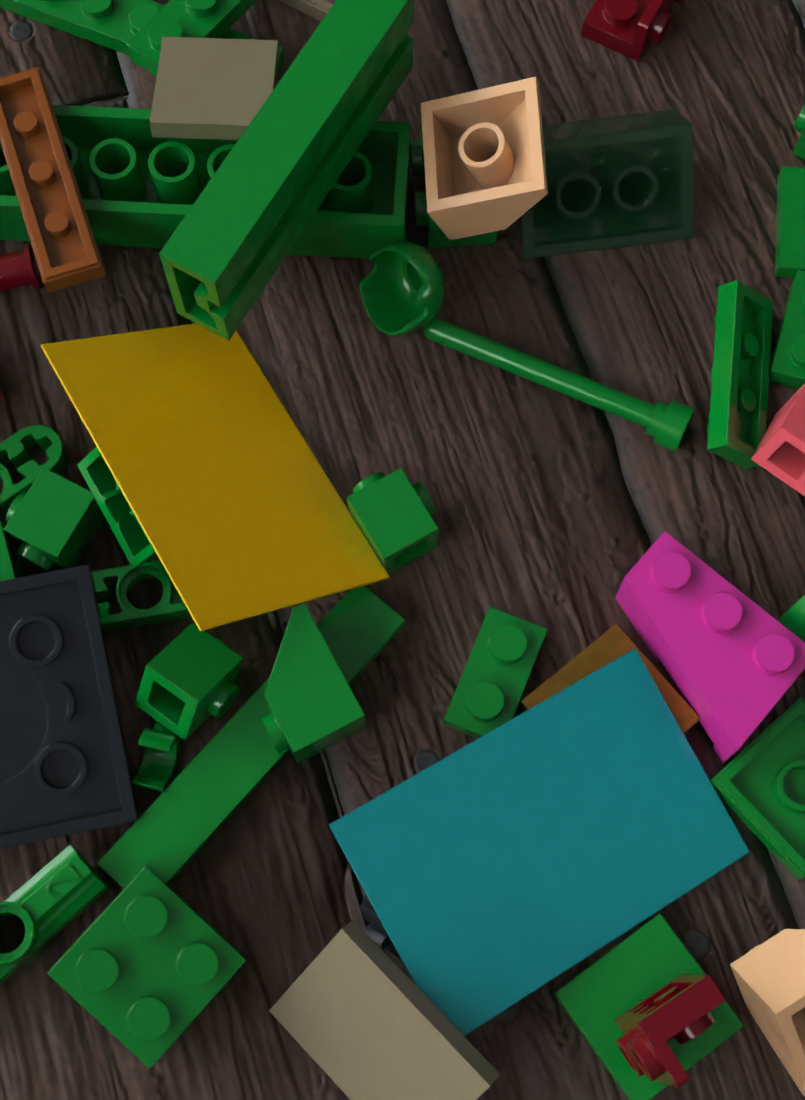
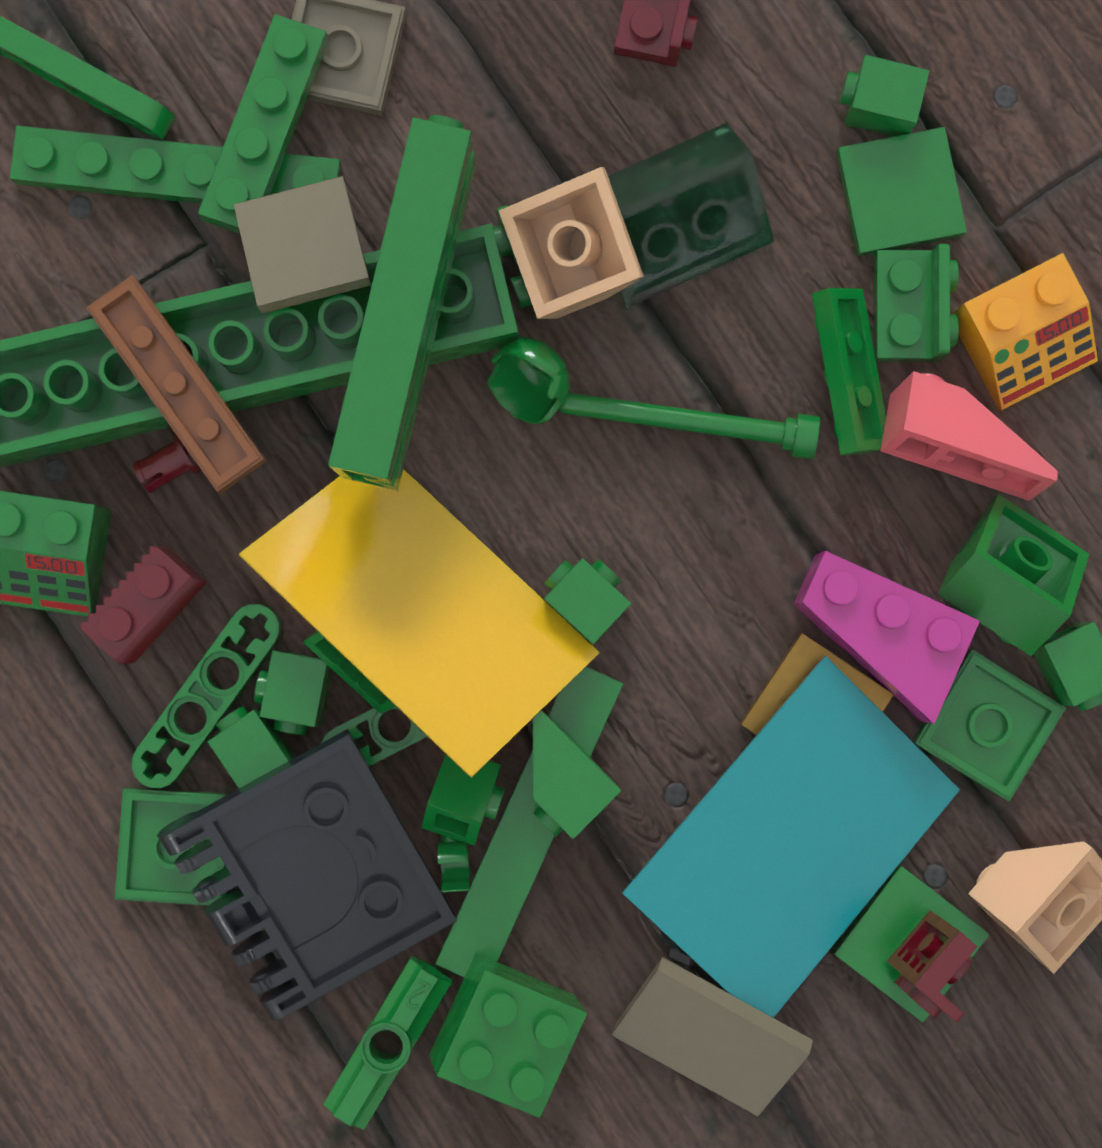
camera: 15 degrees left, 15 degrees up
green plate [443,606,548,739] -> none

